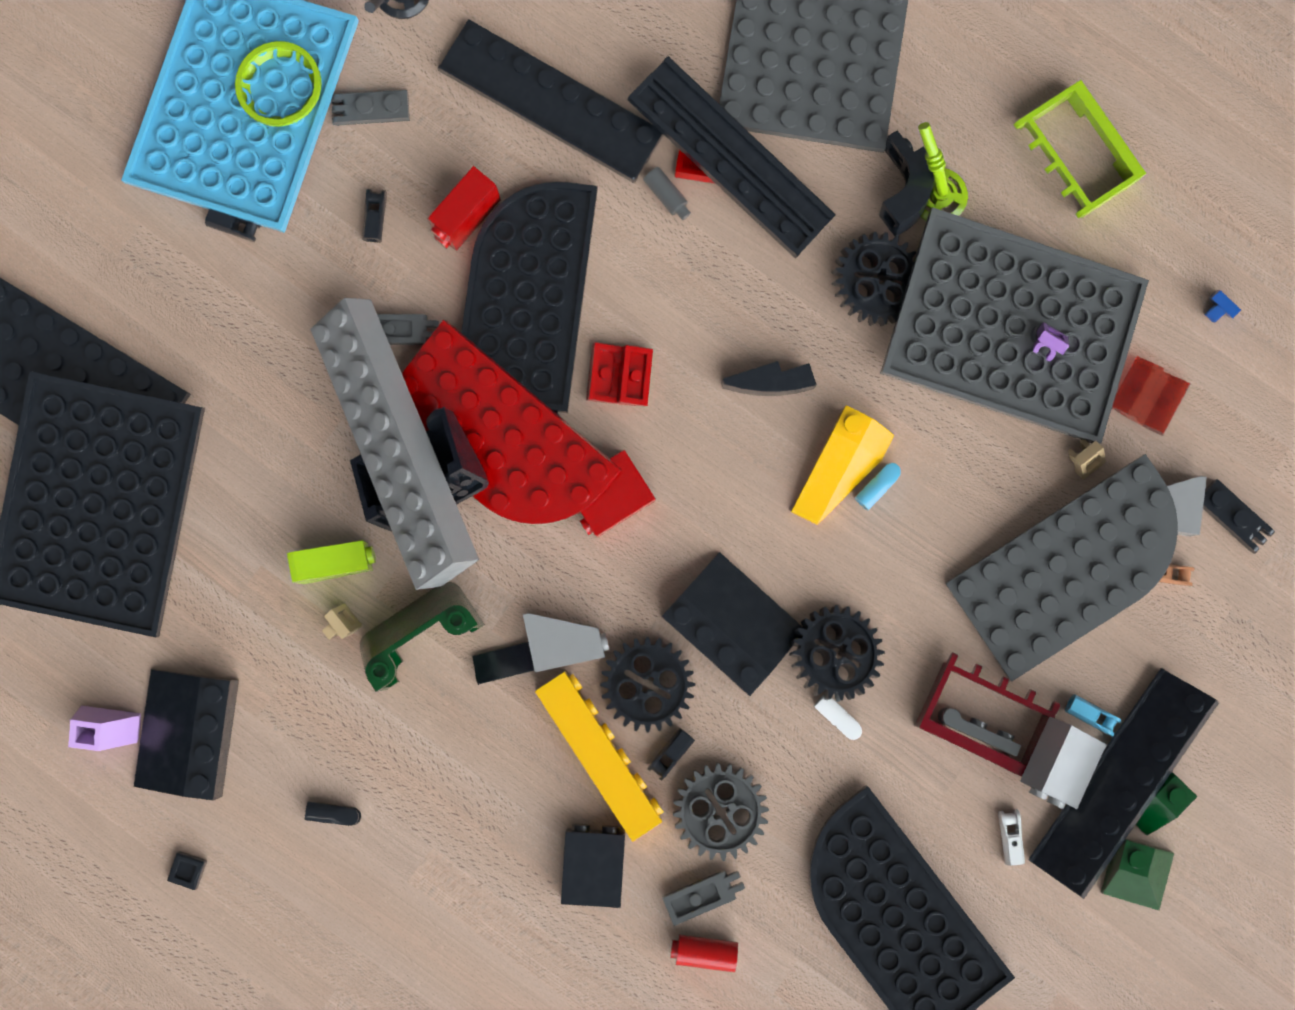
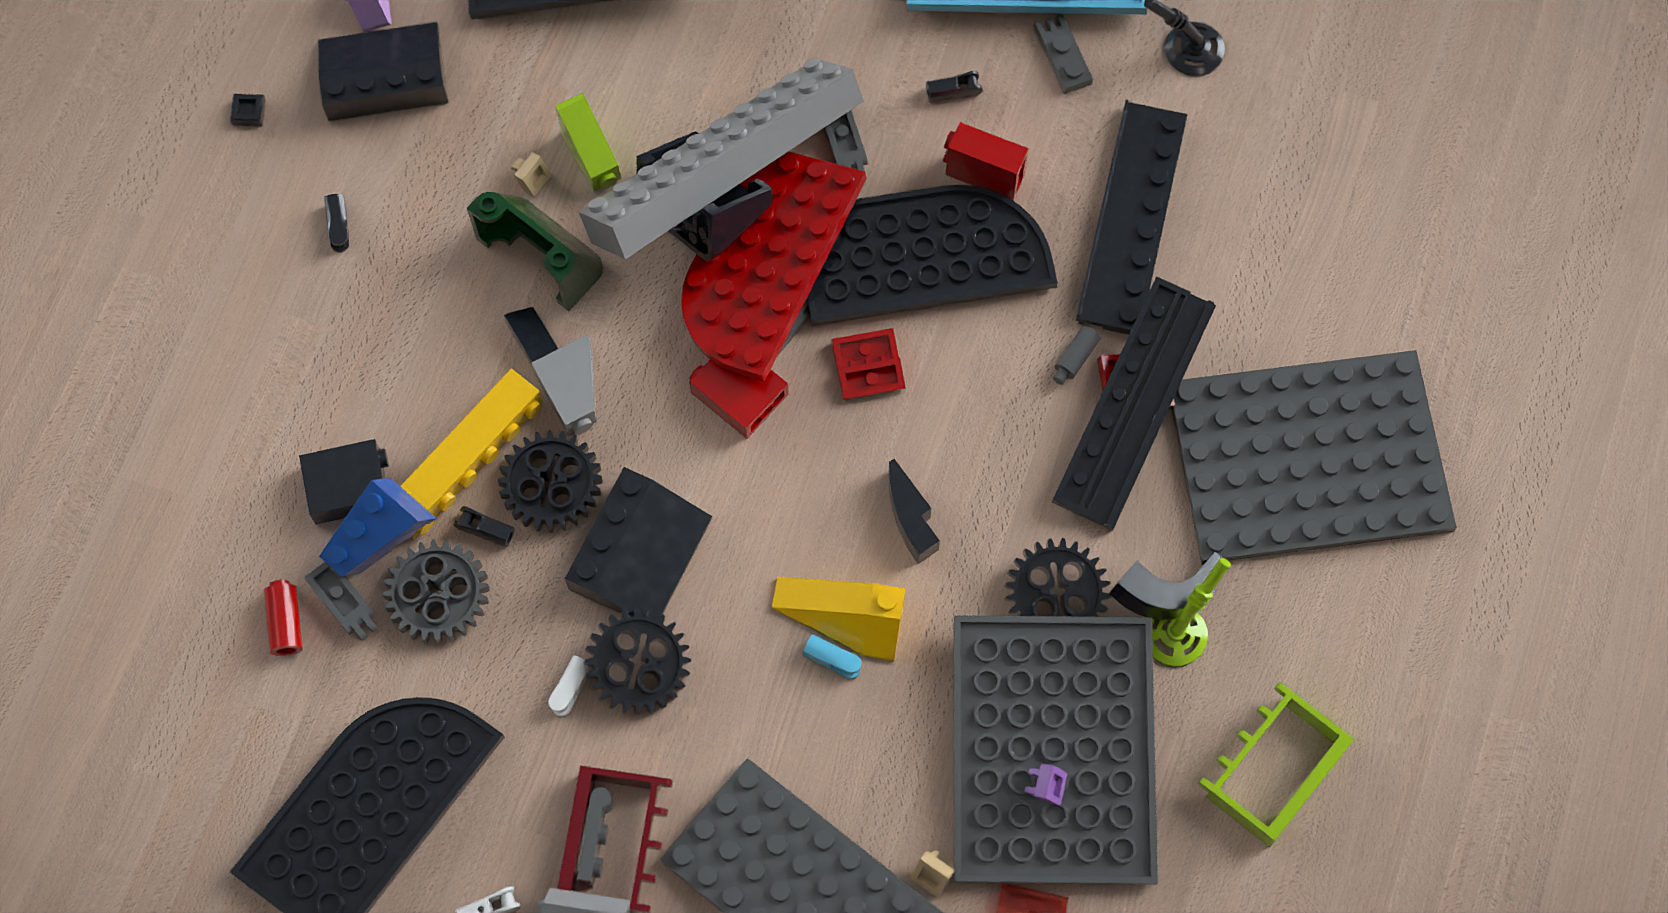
camera: 75 degrees right, 15 degrees down
none -> blue wedge [319,478,437,577]

